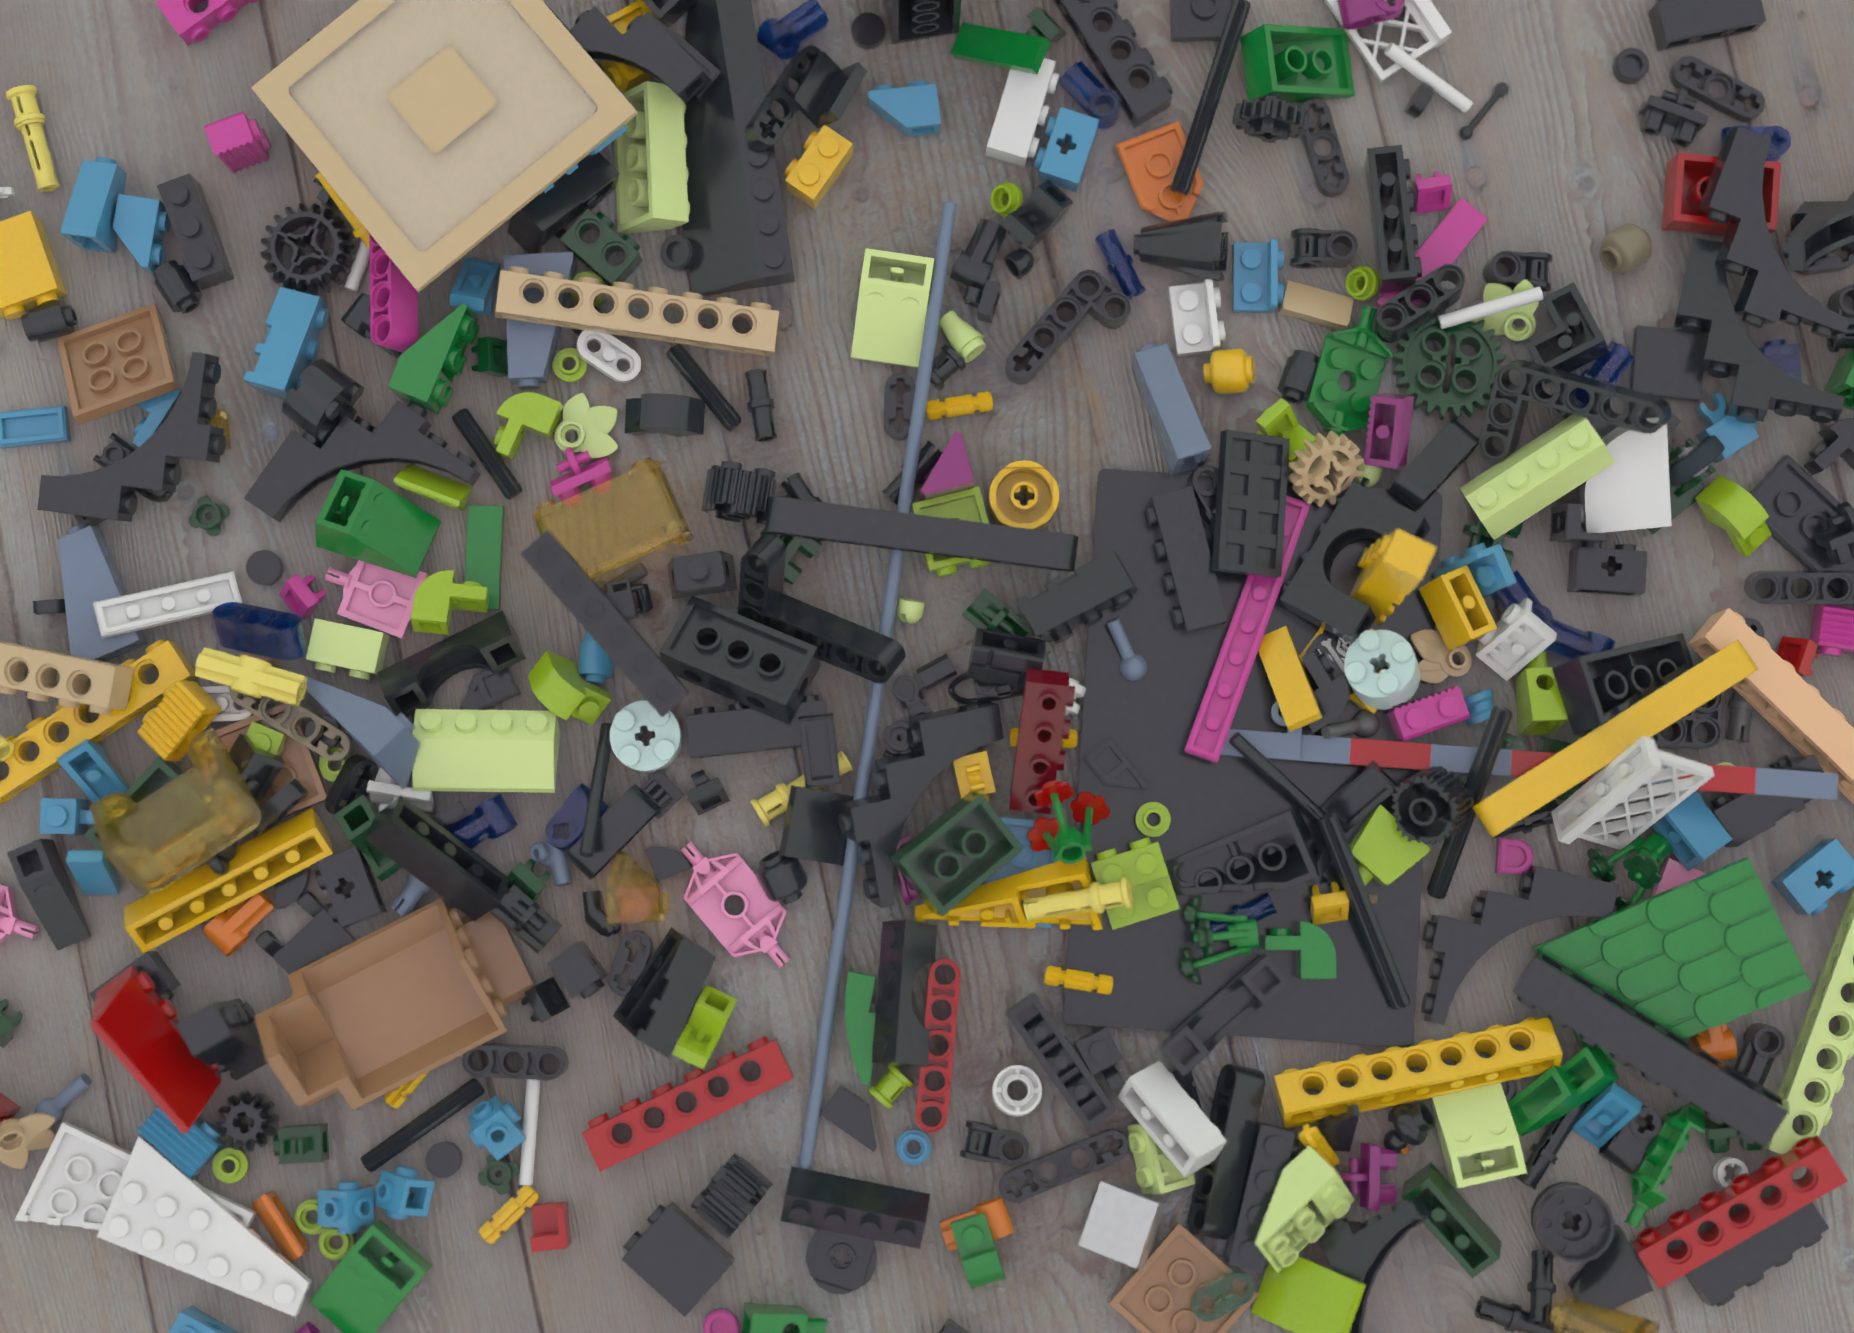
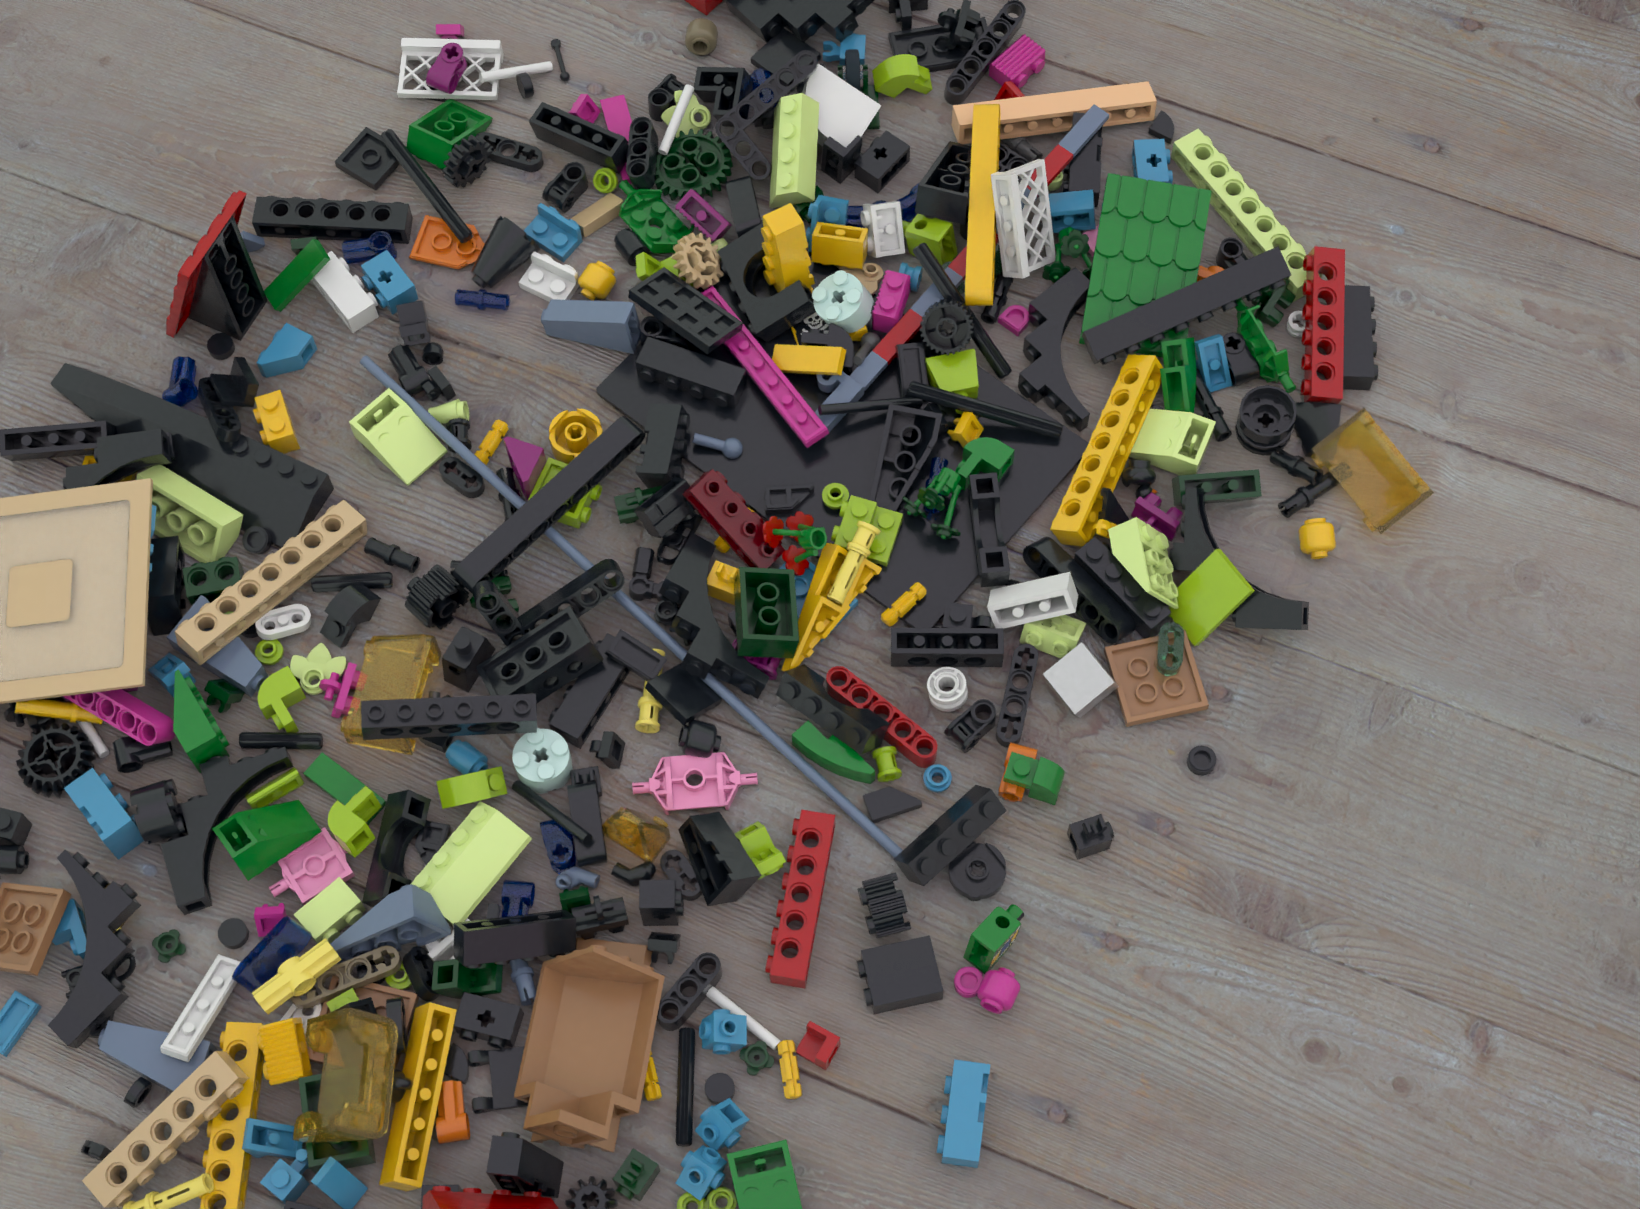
camera: 45 degrees left, 20 degrees down
black tile [645,847,692,882] -> none
yellowish green hinge [896,598,925,624] -> none
lime plate [990,182,1023,217] -> none
black beam [1005,269,1131,385] -> none

